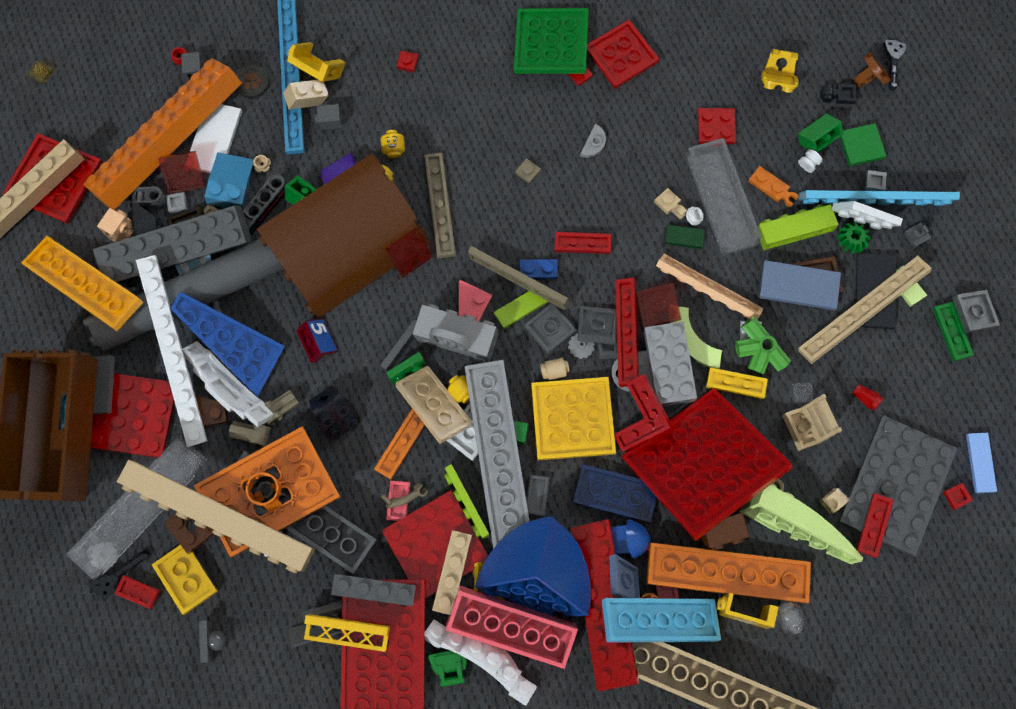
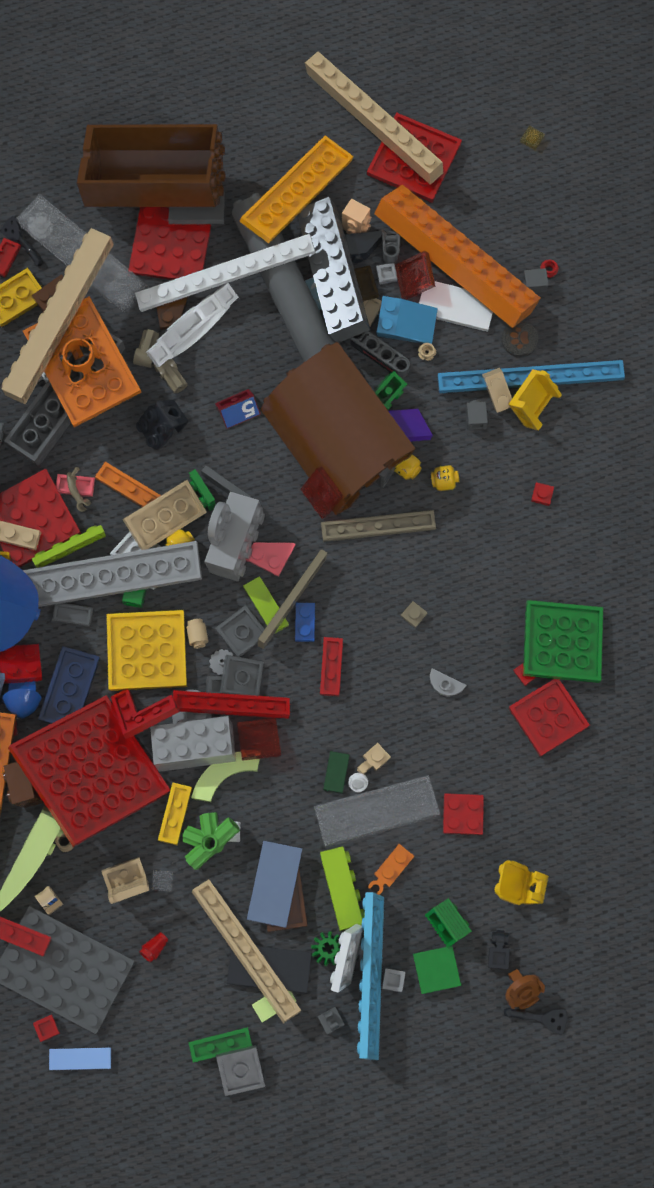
camera: 85 degrees right, 0 degrees up
blue wing [170,292,285,397] -> none
light nougat plate [656,254,764,320] -> none
white wheel [798,149,822,173] -> none

